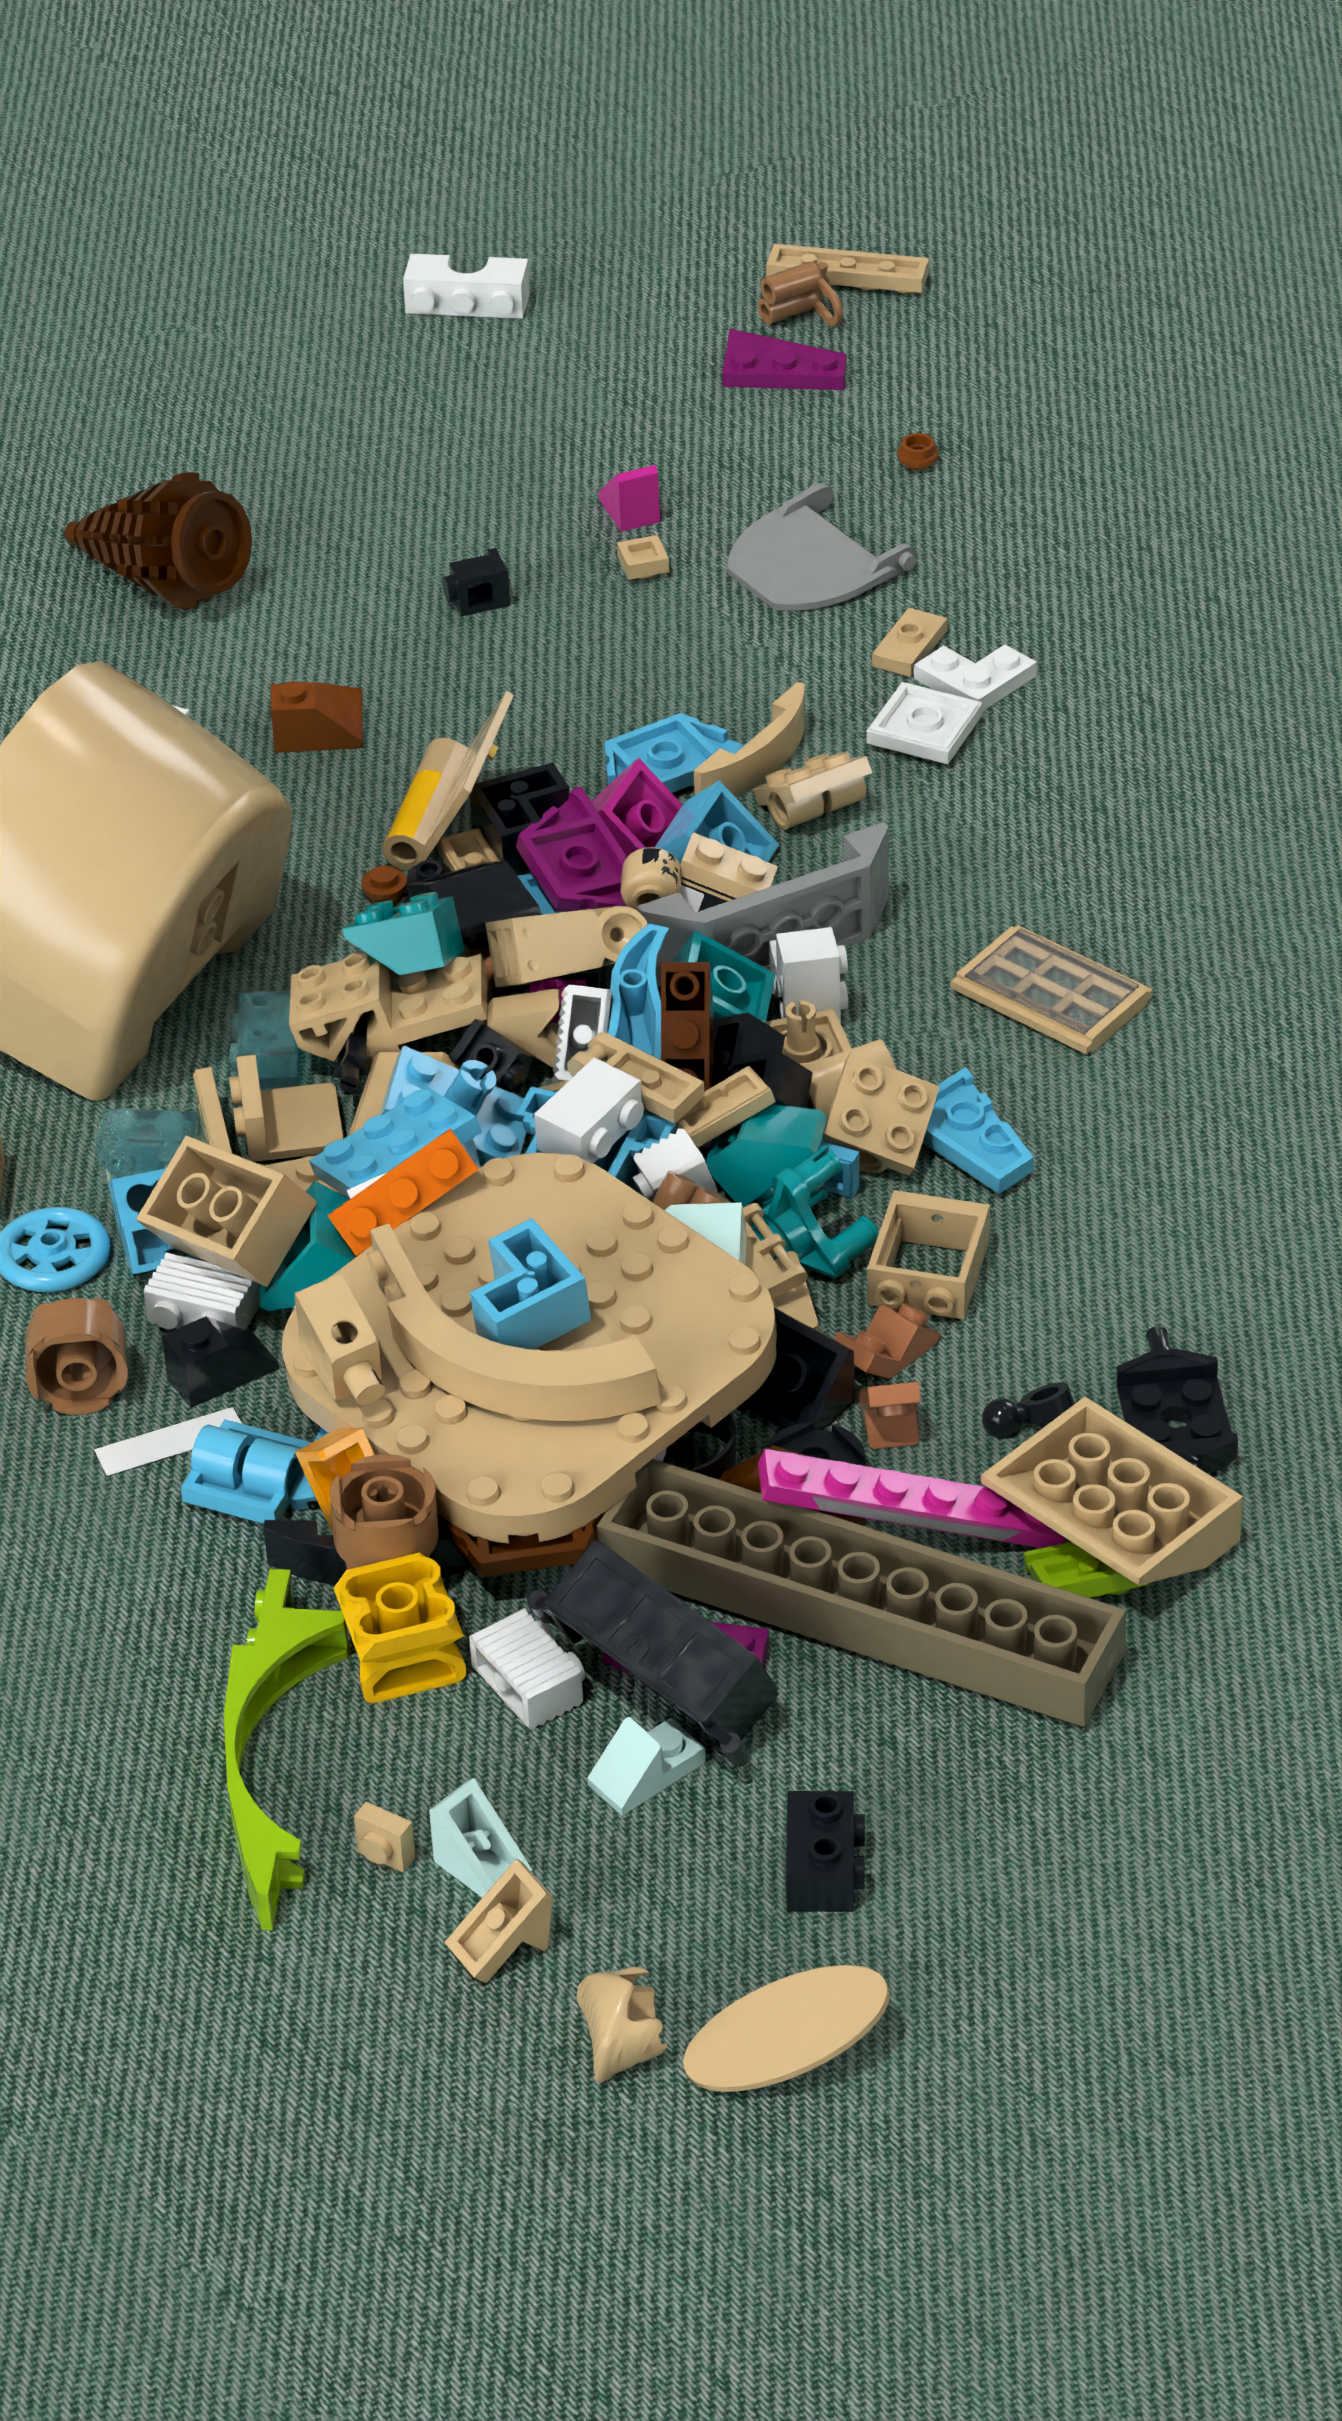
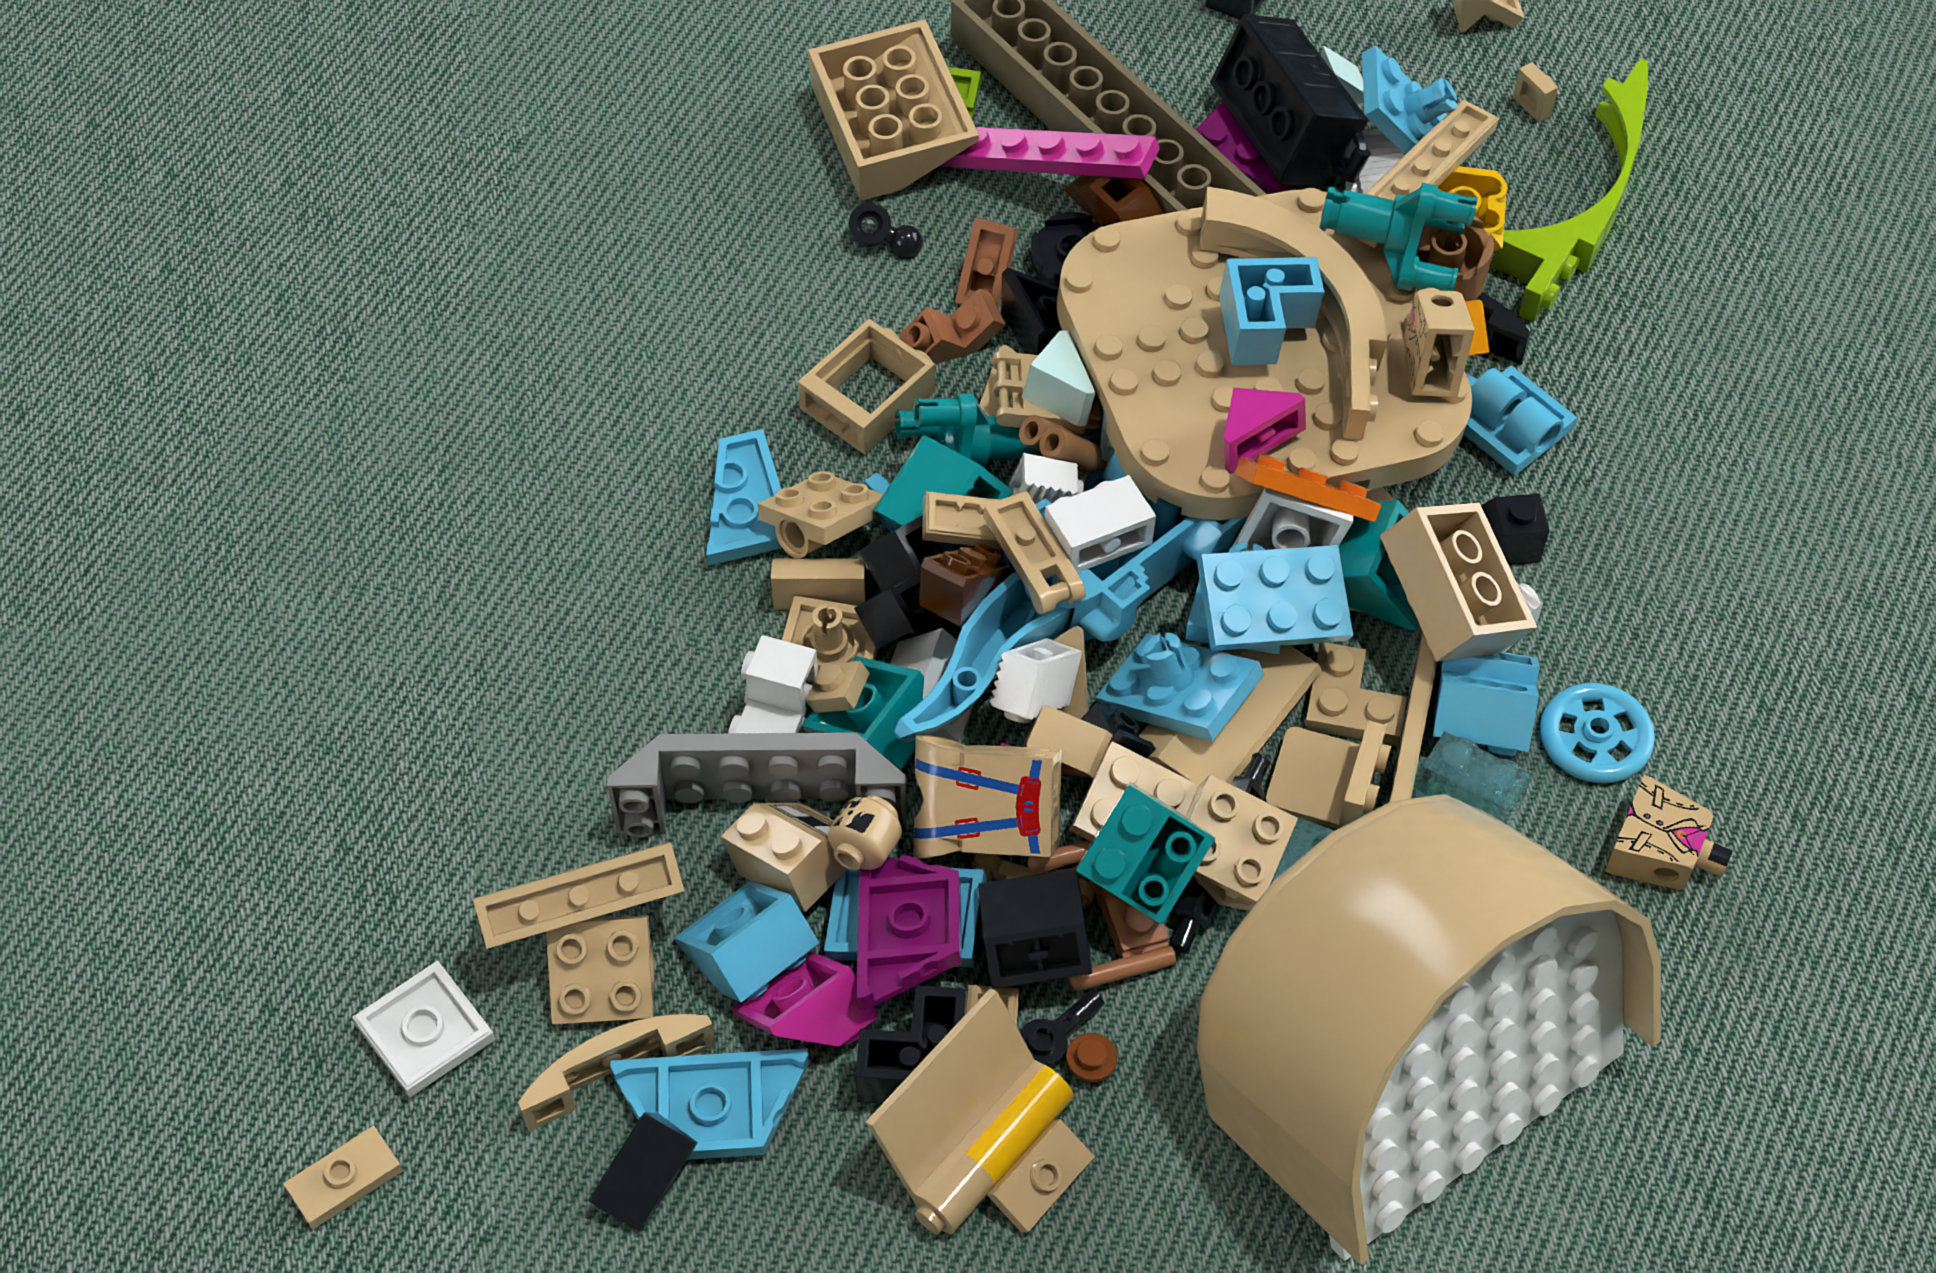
camera: 155 degrees left, 15 degrees up
medium nougat brick [25,1298,128,1415] -> none
white sticker [94,1407,242,1476] -> none
light aqua slope [429,1778,532,1898] -> none
white plate [914,645,1037,711] -> none
clear piece [951,925,1153,1055] -> none
black plate [1116,1326,1238,1473] -> none
none -> tan fence [473,842,684,949]
none -> black slope [589,1112,698,1231]
none -> tan plate [806,661,870,713]
none -> tan plate [987,1119,1095,1232]
none -> dark pink slope [1223,388,1306,474]
none -> teal wheel [1319,182,1477,291]
none -> tan tile [1356,100,1499,249]
none -> medium azure plate [1362,46,1458,155]

